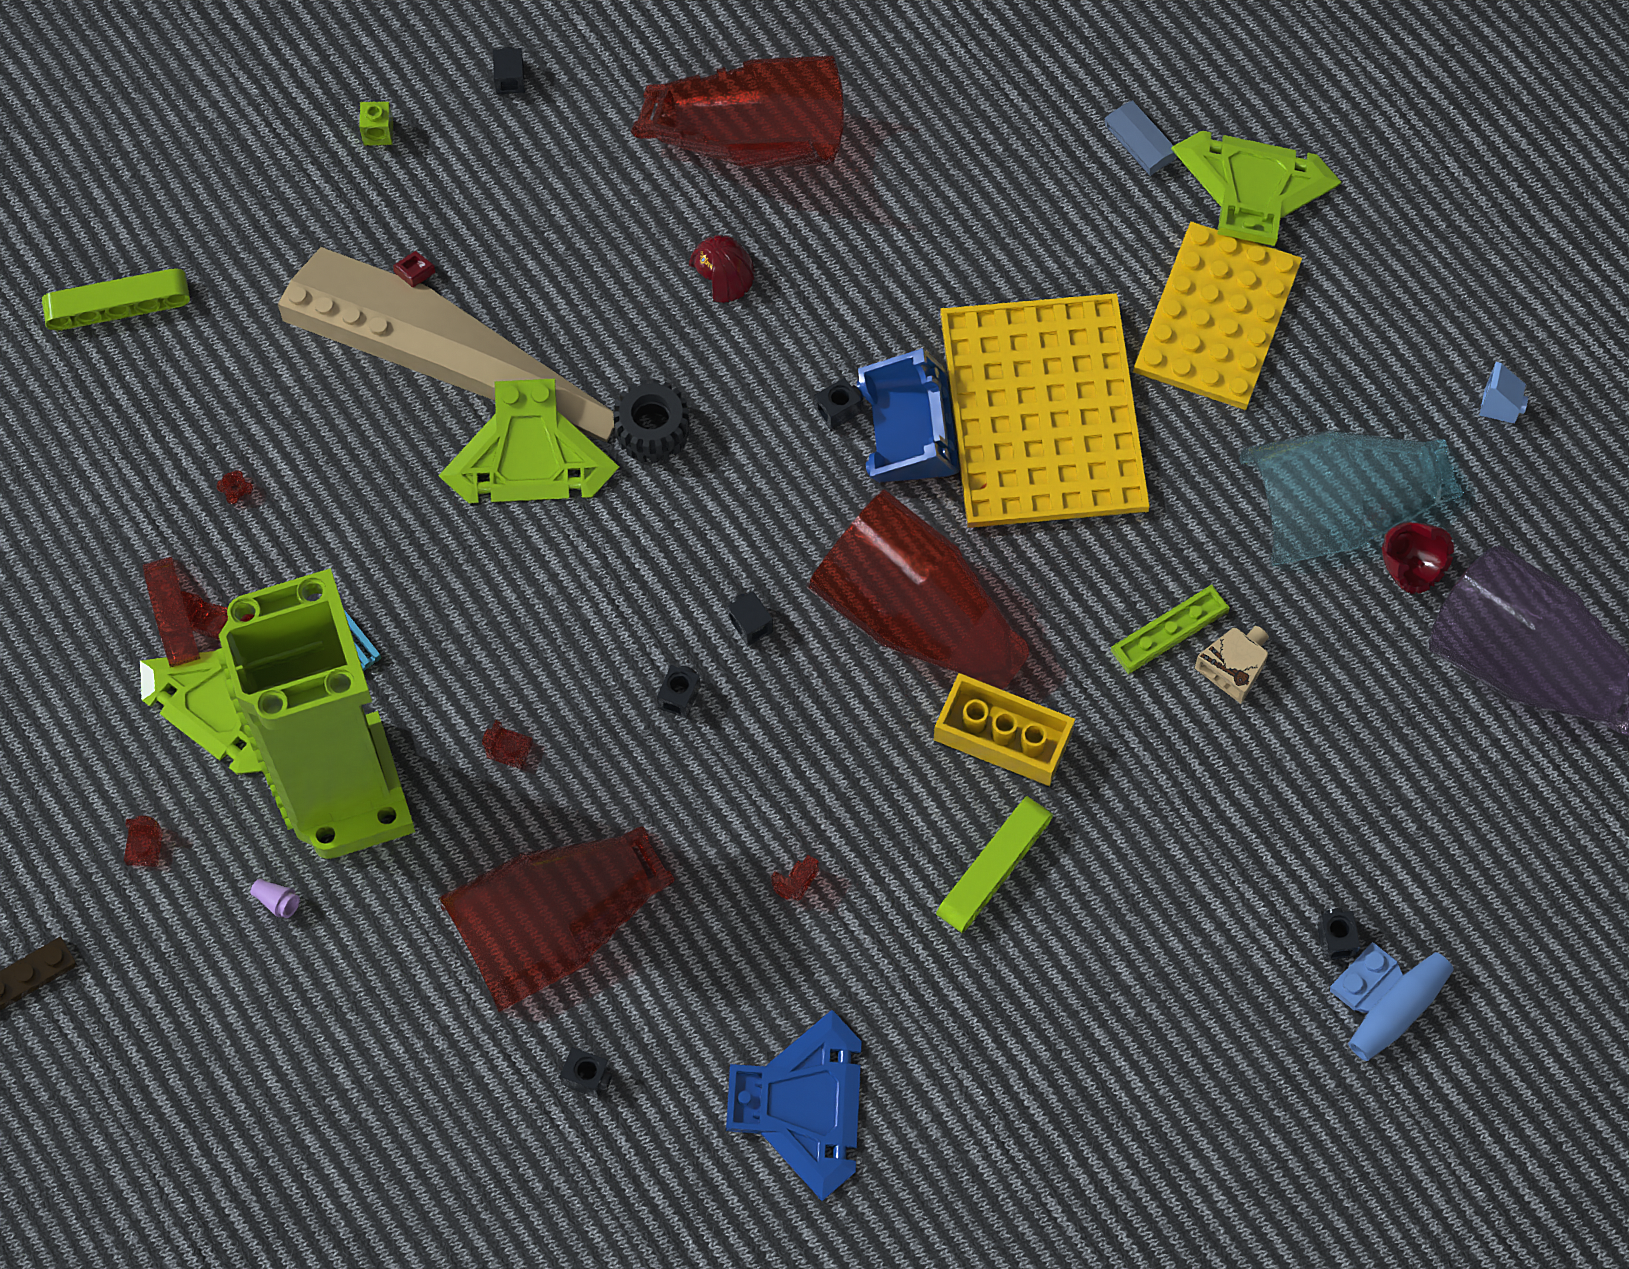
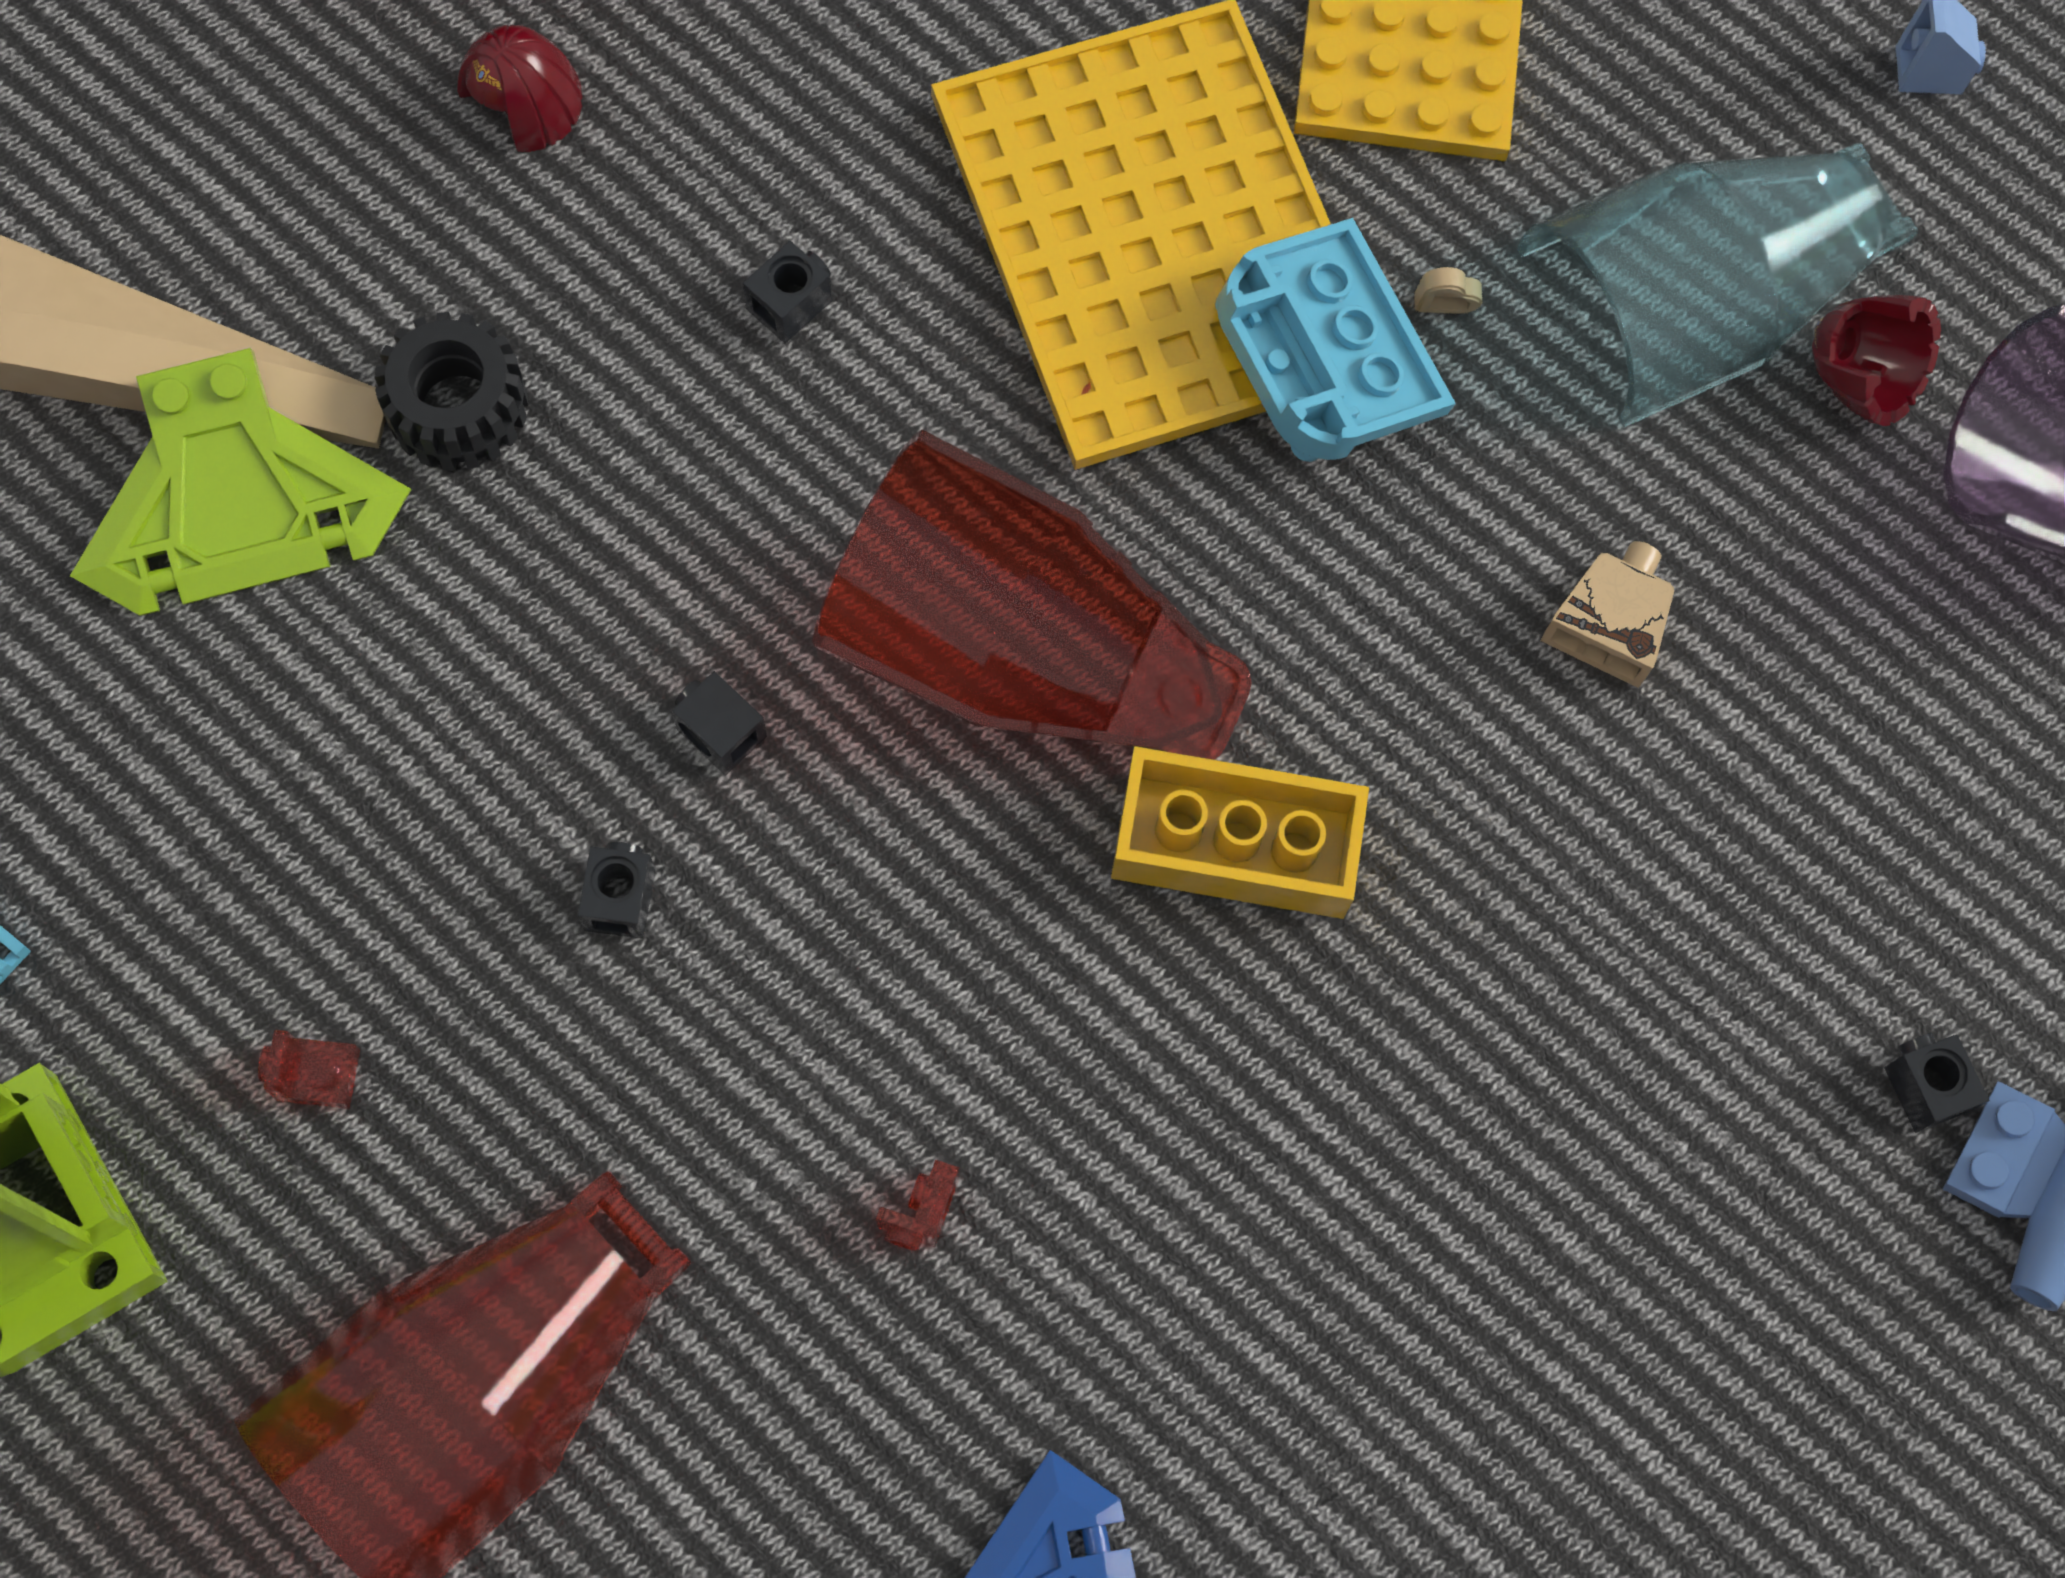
camera: 20 degrees left, 5 degrees up
blue windscreen [857,348,960,483] -> none
lime beam [936,796,1053,933] -> none
lime tile [1111,584,1230,674] -> none
none -> medium azure plate [1215,218,1456,462]
none -> tan tile [1415,267,1482,314]

